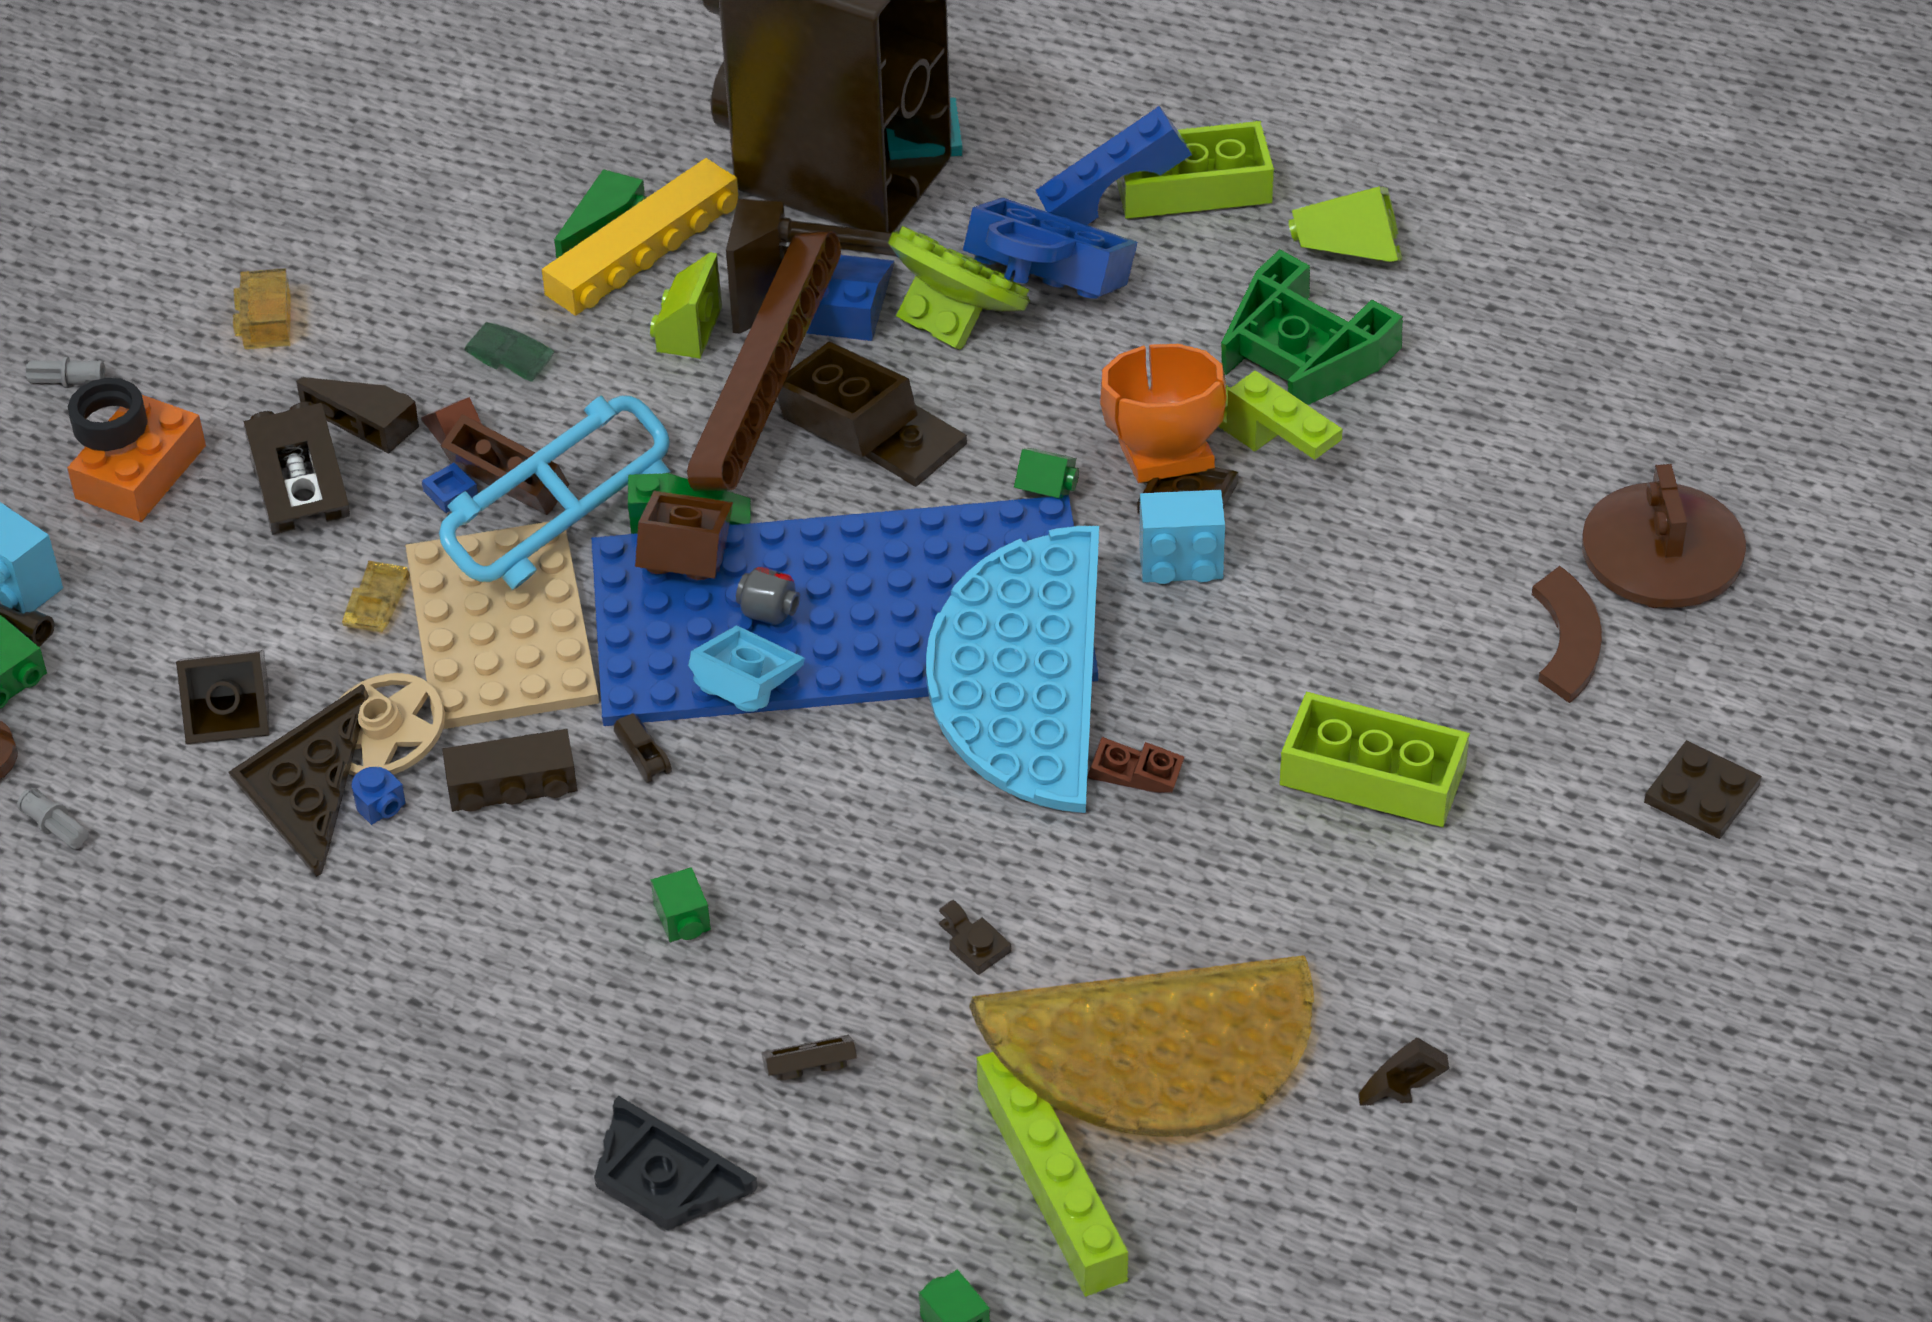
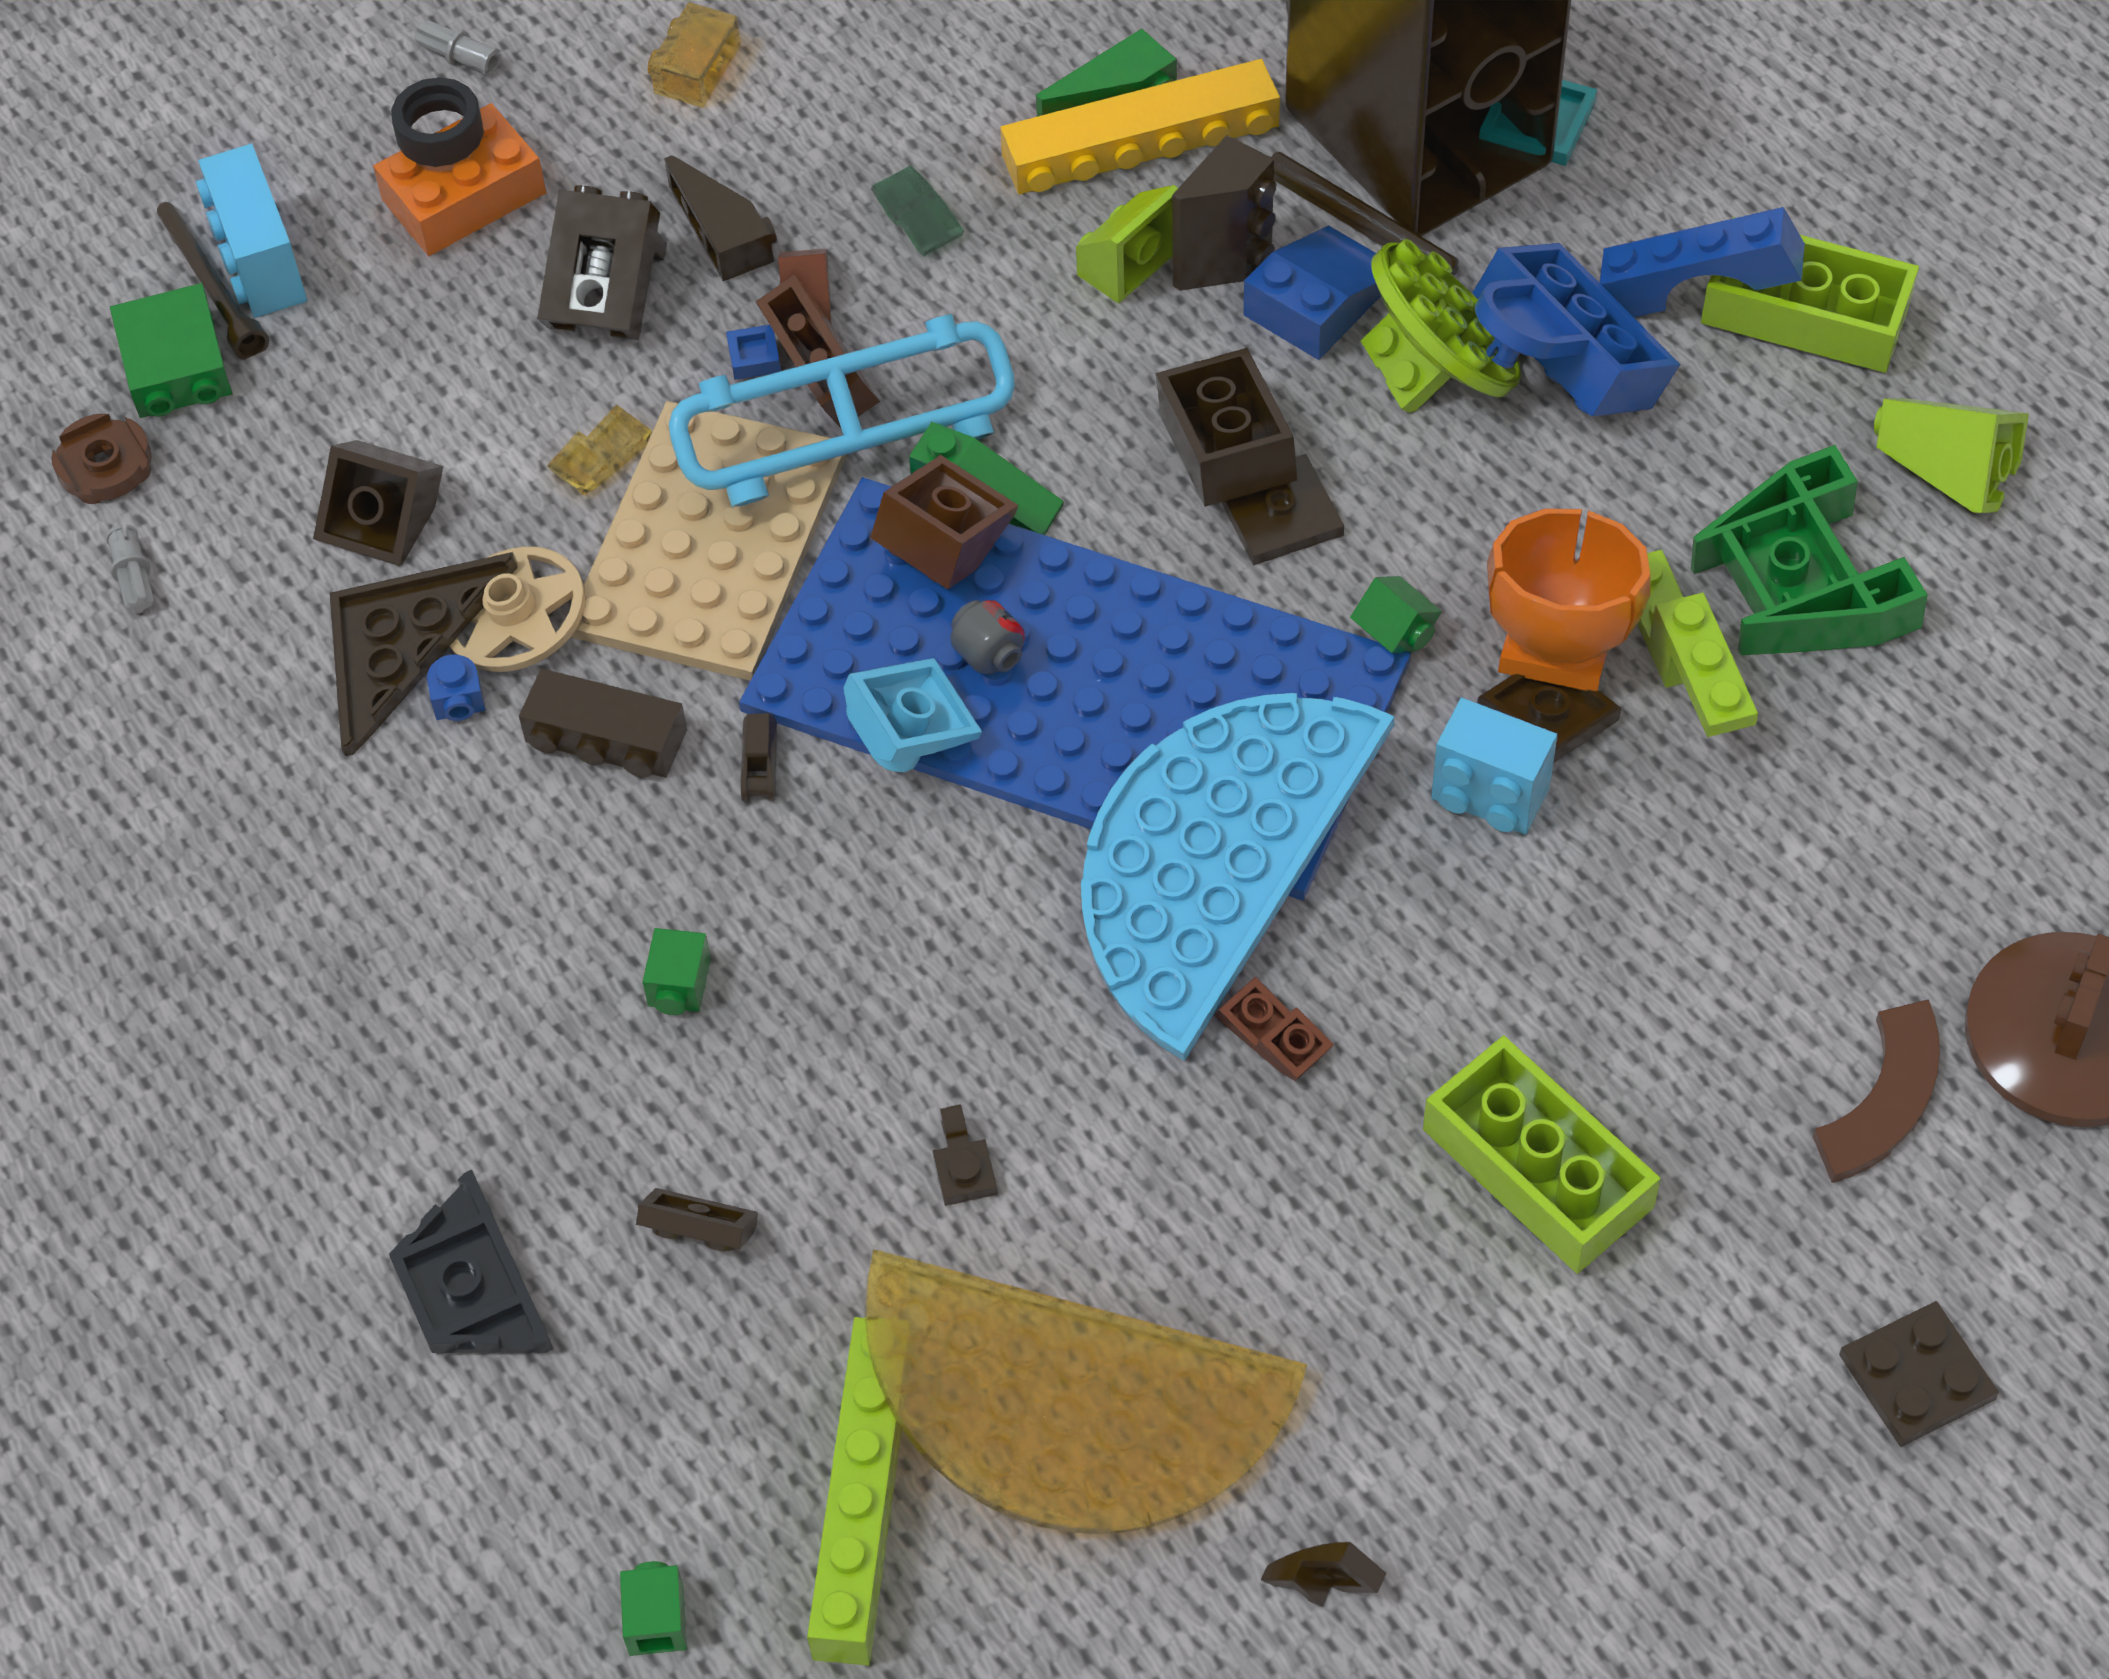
camera: 30 degrees right, 10 degrees up
reddish brown beam [687,231,841,492] -> none

